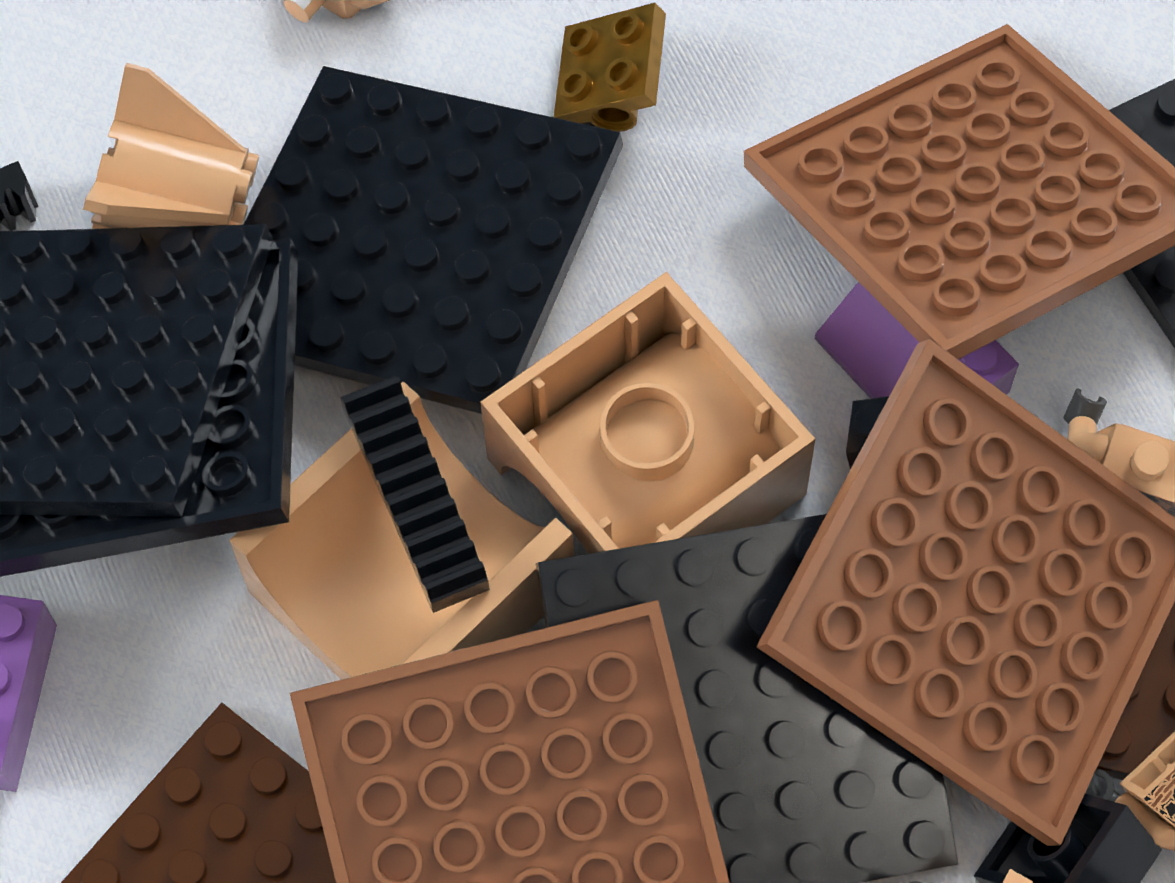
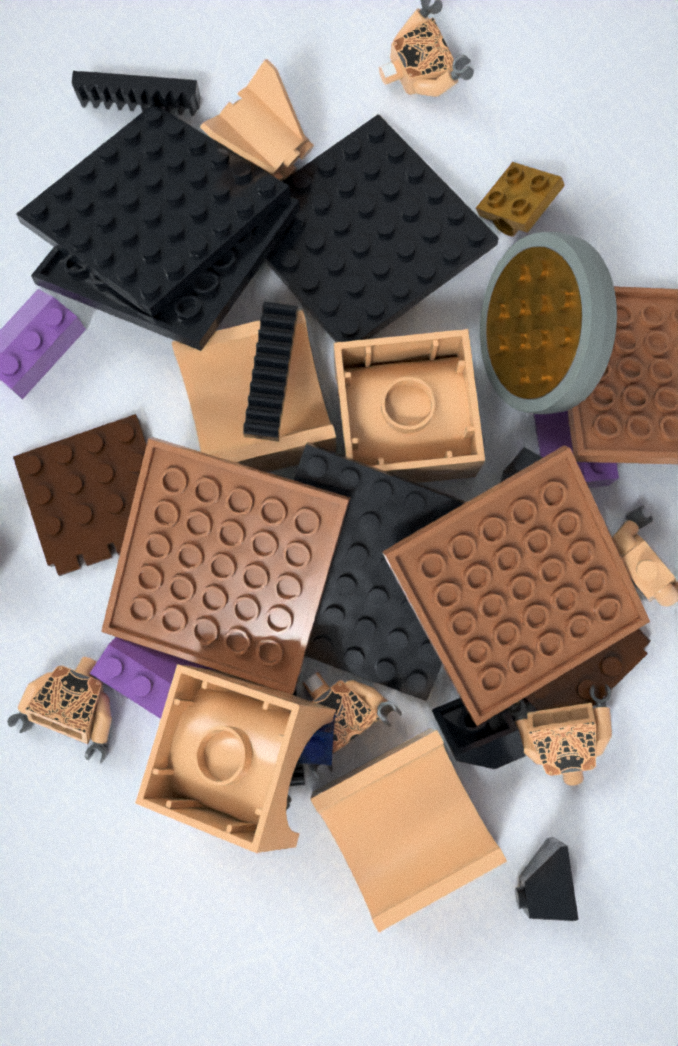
camera: 30 degrees right, 15 degrees up
none -> wheel [480,232,617,414]

